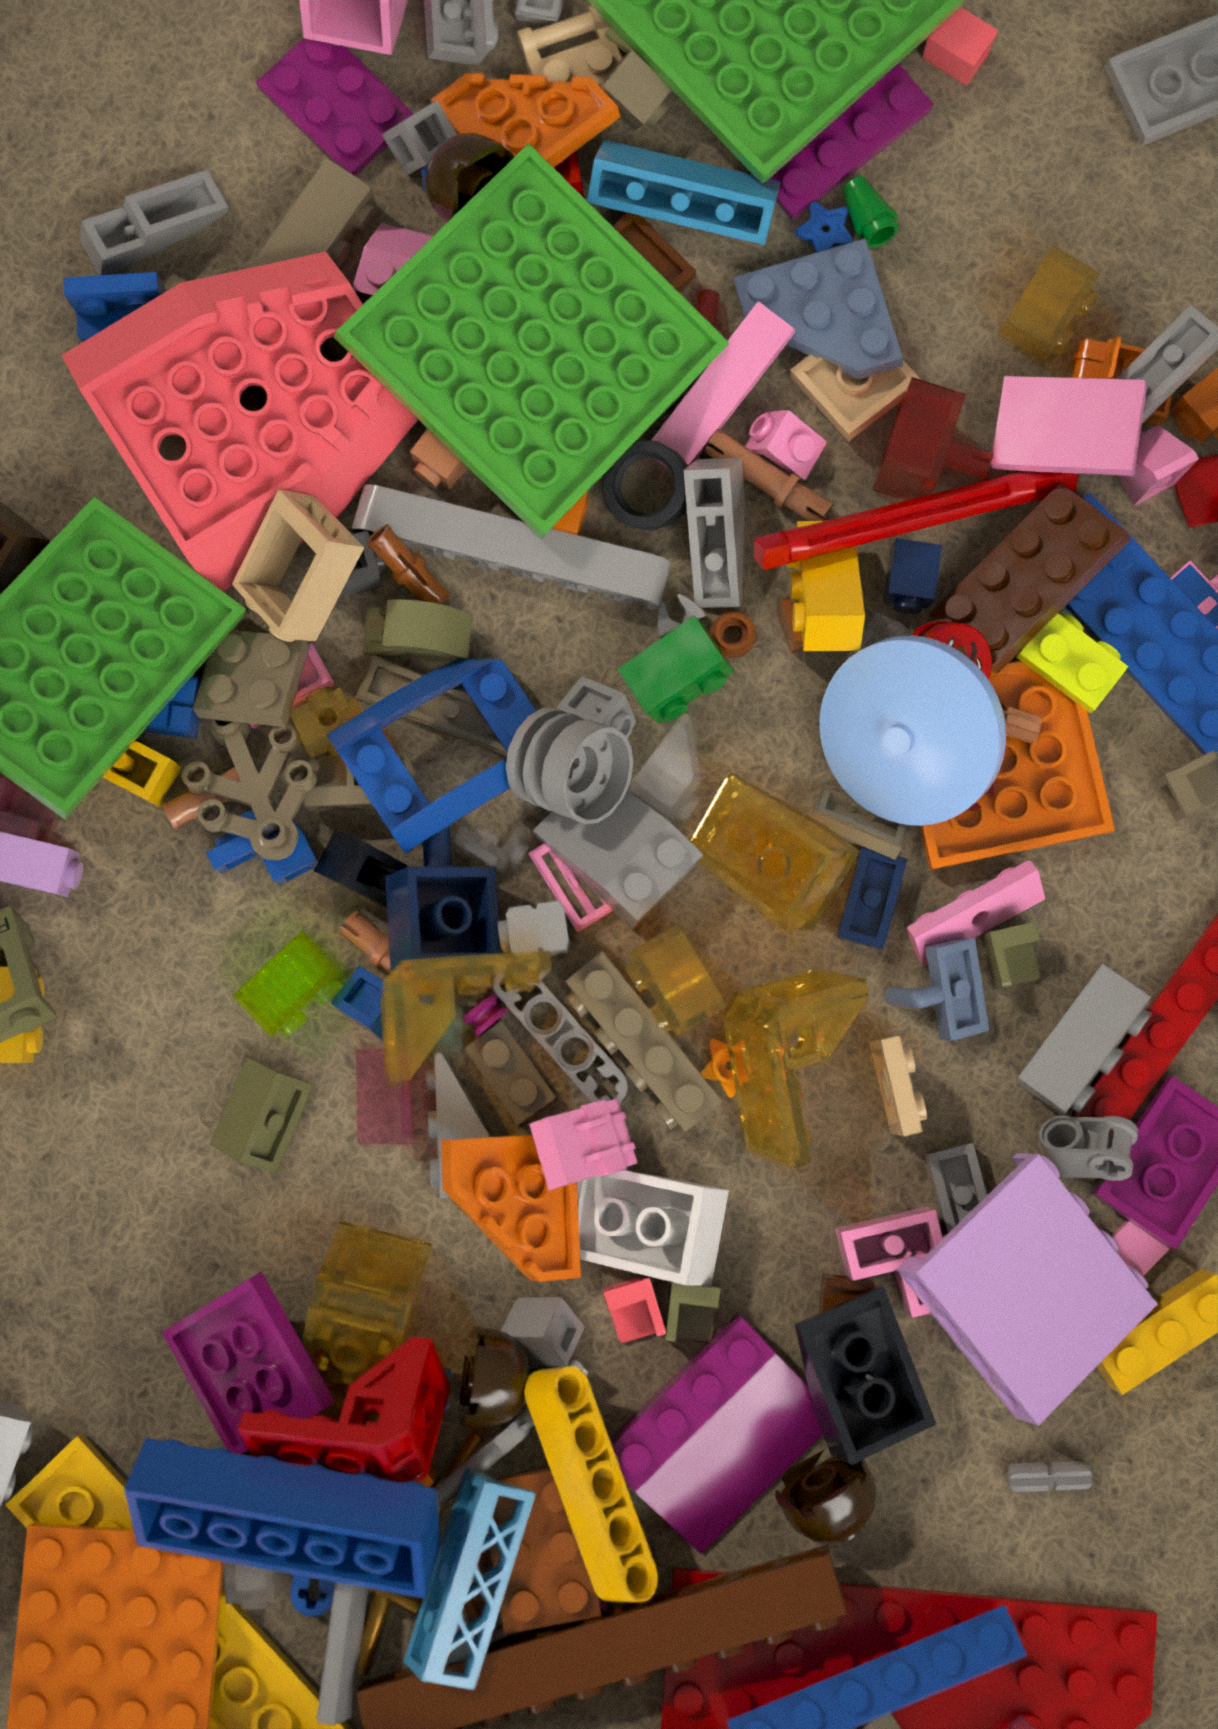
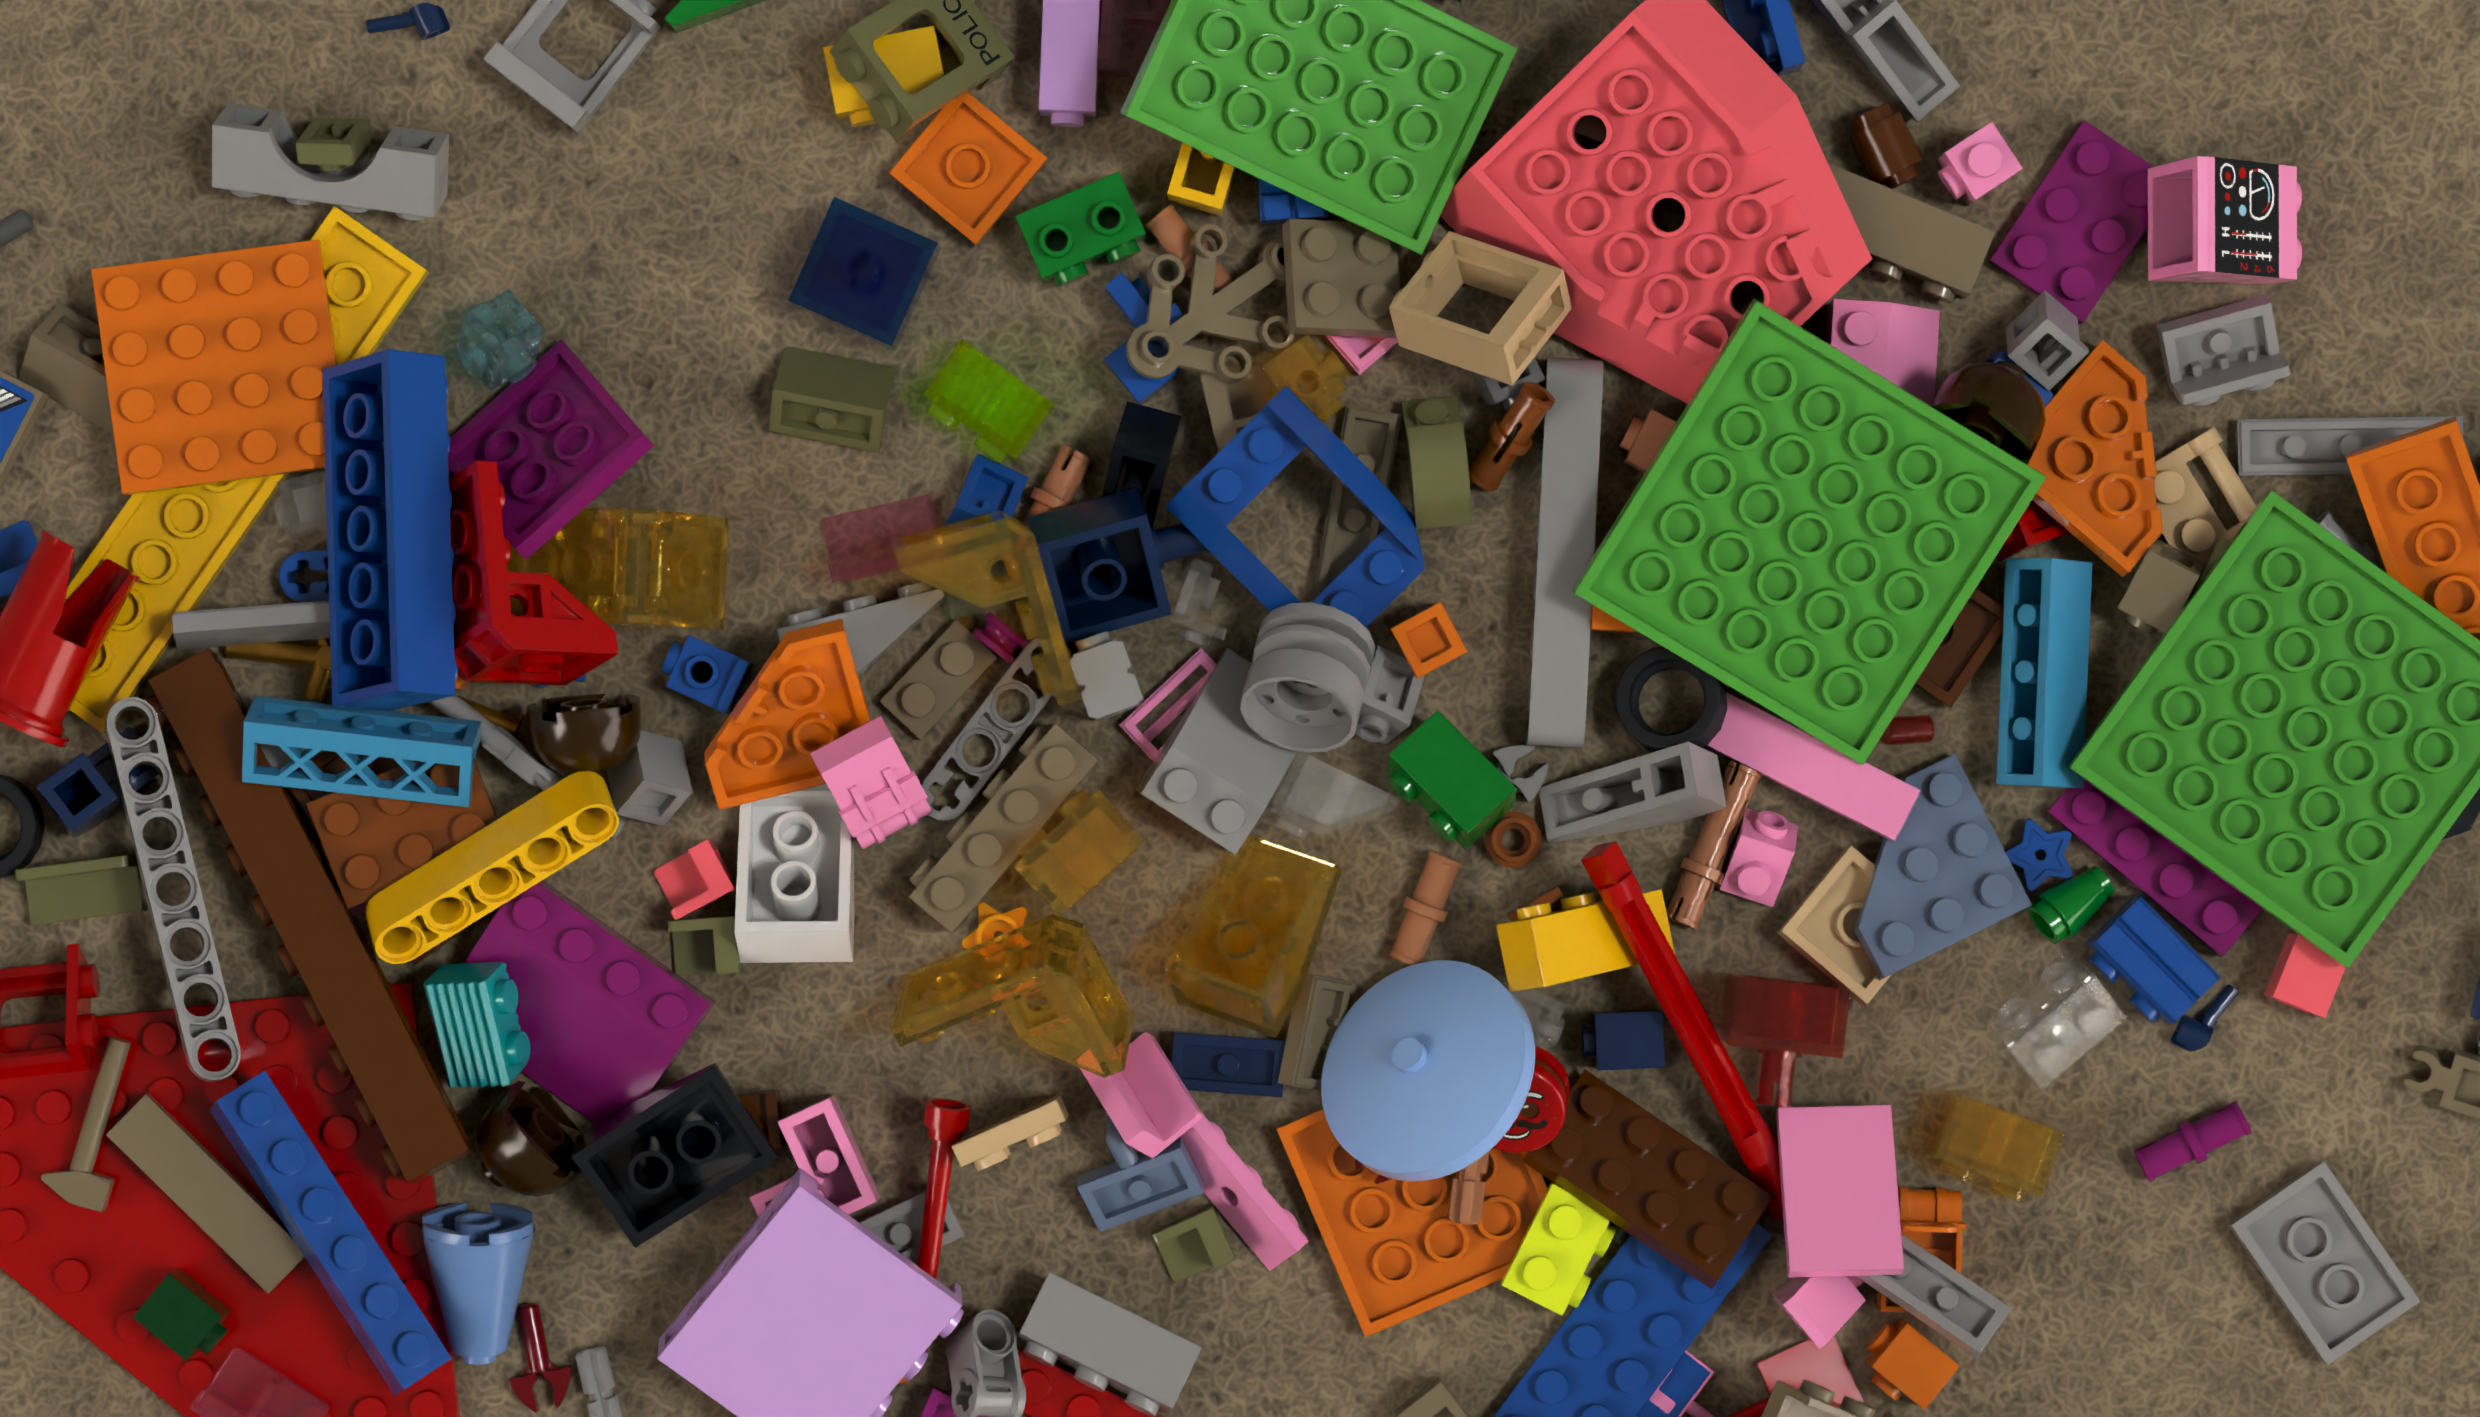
camera: 80 degrees right, 5 degrees up
none -> medium blue cone [421,1203,535,1365]
none -> teal brick [423,962,530,1088]
none -> clear light blue brick [456,289,544,391]
none -> dark red bar [509,1303,572,1412]
none -> blue brick [661,635,754,715]
none -> clear blue brick [788,197,941,351]
none -> orange plate [889,92,1048,247]
none -> red piece [916,1098,971,1352]
none -> green brick [1015,171,1147,287]
none -> bright pink panel [1074,1032,1203,1159]
none -> nougat pin [1388,850,1463,965]
none -> orange panel [1389,602,1468,679]
none -> reddish brown brick [1849,102,1924,189]
none -> bright pink brick [1937,122,2023,206]
none -> clear bracket [1985,953,2127,1091]
none -> blue brick [2086,895,2220,1024]
none -> magenta pin [2133,1101,2252,1183]
none -> dark blue hand [2171,984,2239,1052]

